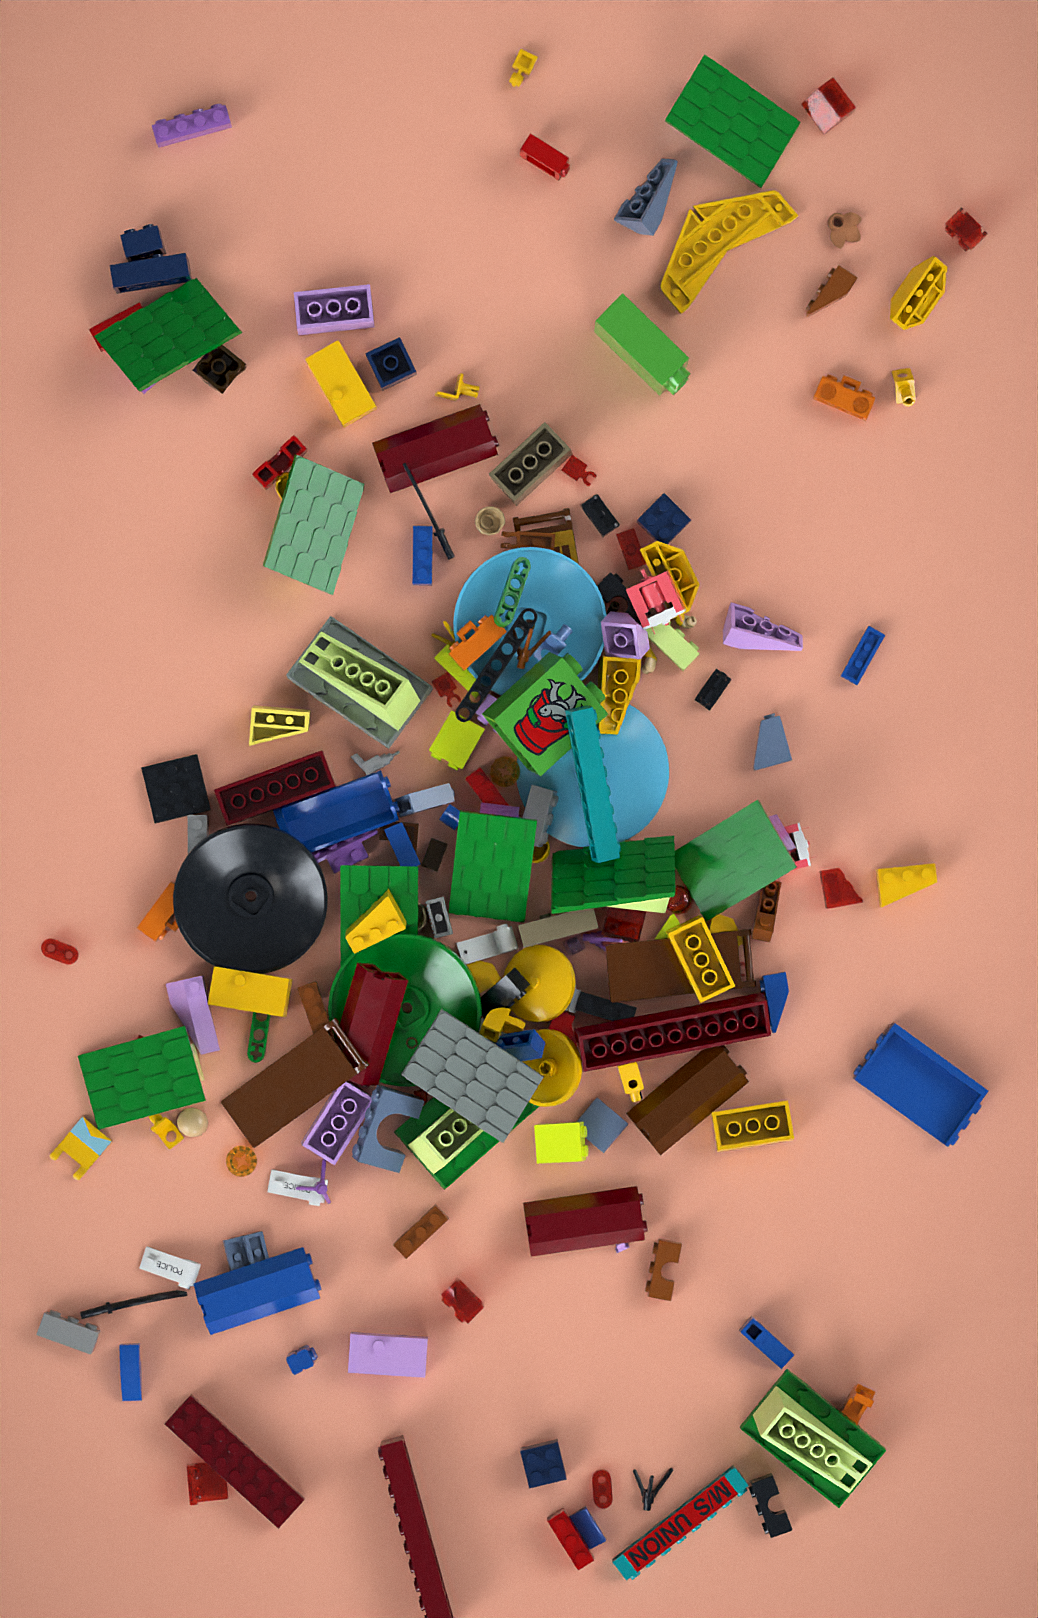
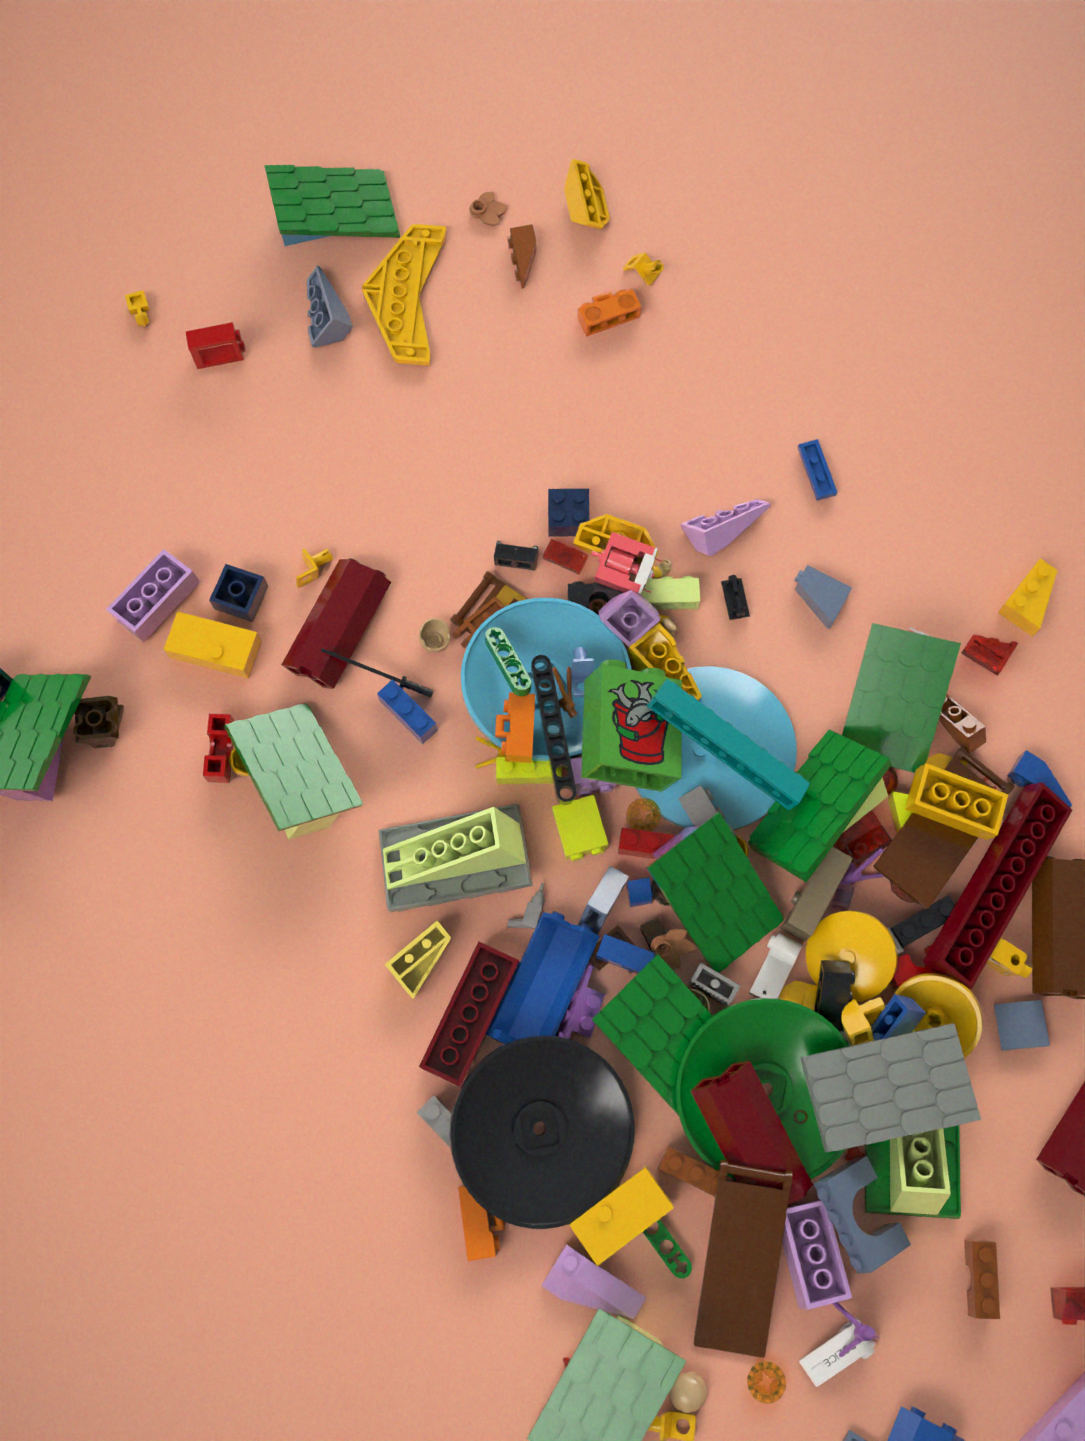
camera: 45 degrees left, 15 degrees down
clear red plate [41,938,79,965] -> none
black plate [141,754,211,824] -> none
yellow wedge [345,889,406,954] -> none
clear red plate [431,672,461,708] -> none
dark tan brick [489,422,573,506] -> none
neon yellow brick [534,1121,588,1164] -> none
clear red plate [561,455,597,487] -> none
bright green brick [594,293,691,396] -> none
clear red slope [801,77,856,134] -> none
clear red brick [944,207,988,251] -> none
none -> nougat plate [651,928,695,968]

